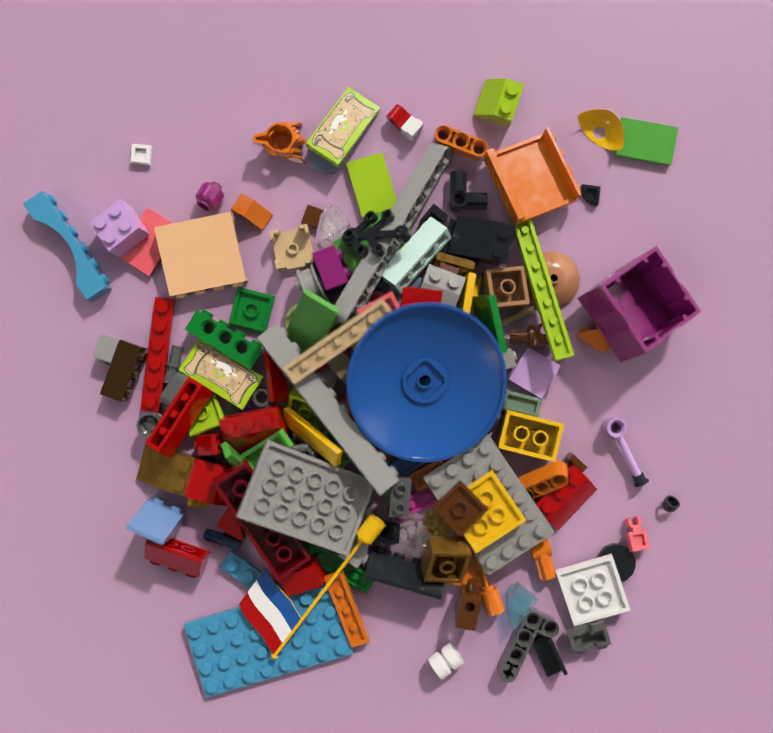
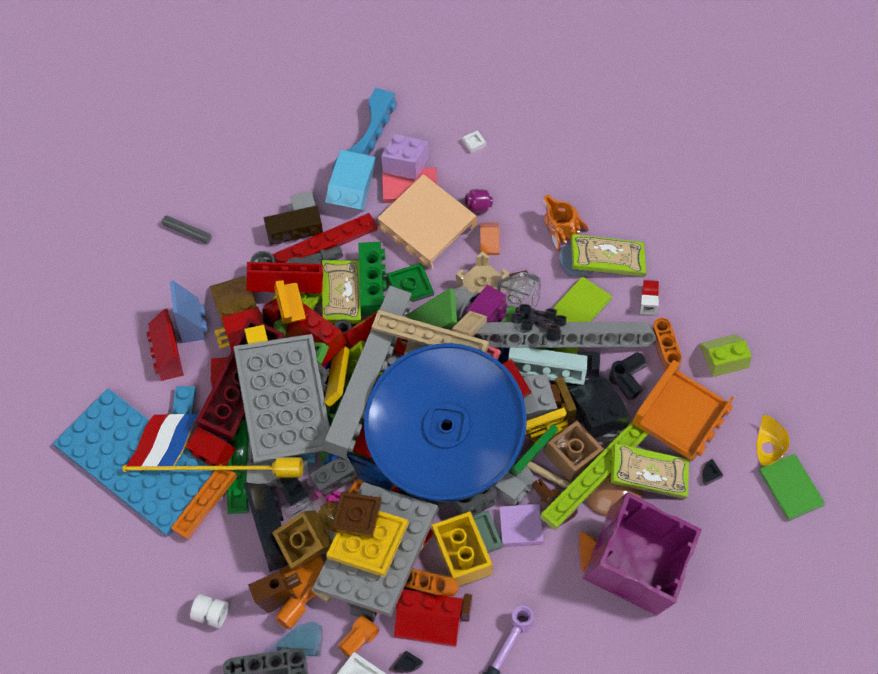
camera: 60 degrees right, 30 degrees down
dark blue axle [203,529,242,551] -> none
none -> dark grey axle [162,215,212,244]
none -> yellow tile [245,325,268,344]
none -> light orange panel [274,280,306,324]
none -> medium azure slope [325,150,376,211]
none -> black tile [394,650,424,673]
none -> tan tile [452,311,487,336]
none -> tile [611,443,689,499]

